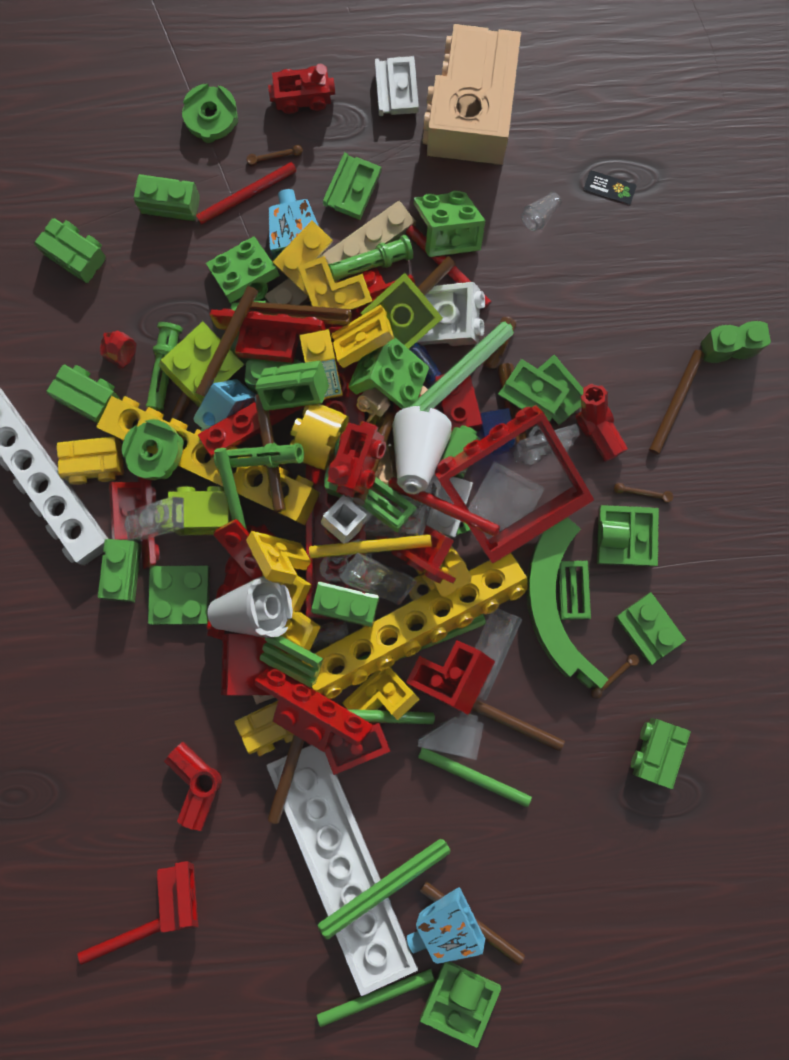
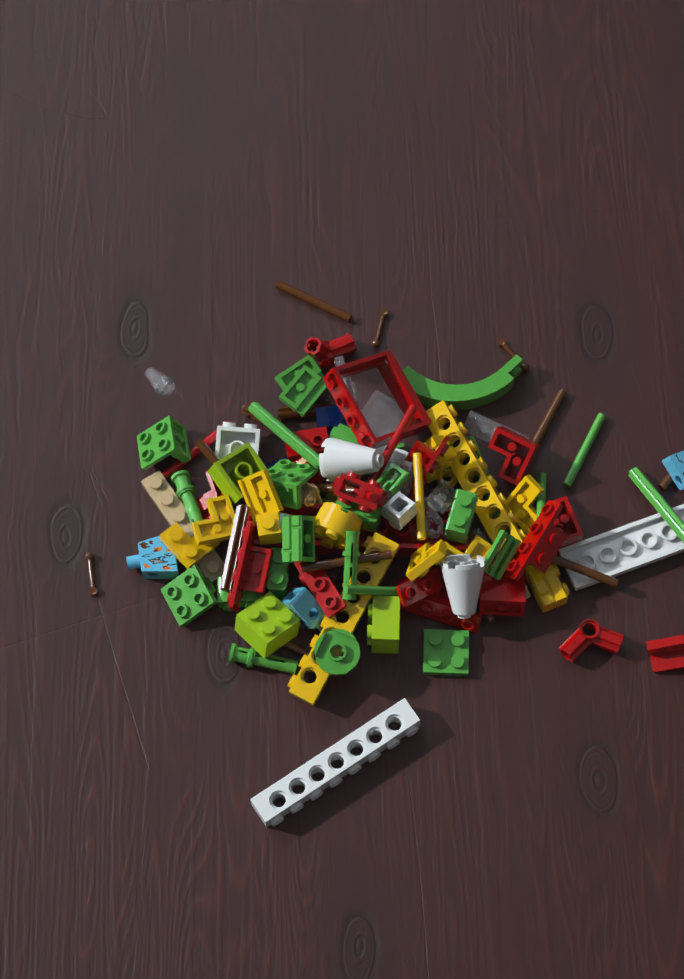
camera: 85 degrees left, 15 degrees down
bright green brick [34,218,106,283] -> none
bright green brick [47,364,119,424] -> none
yellow brick [57,437,124,485] -> none
bright green brick [98,539,141,602] -> none
red rock [100,330,137,368] -> none
red bracket [109,476,159,569] -> none
clear plate [125,497,184,541] -> none
bright green brick [134,174,200,221] -> none
bright green plate [182,84,238,143] -> none
reddish brown bar [195,286,258,397] -> none
red bar [196,162,297,225] -> none
red brick [268,64,336,114] -> none
bright green plate [323,152,382,220] -> none
white plate [375,56,419,116] -> none
clear slope [417,712,484,760] -> none
light nougat piece [423,24,521,165] -> none
bright green tile [558,561,591,620] -> none
black sticker [584,170,637,204] -> none
bright green plate [597,505,659,567] -> none
bright green plate [615,592,686,665] -> none
bright green brick [631,718,691,789] -> none
bright green brick [701,321,771,363] -> none

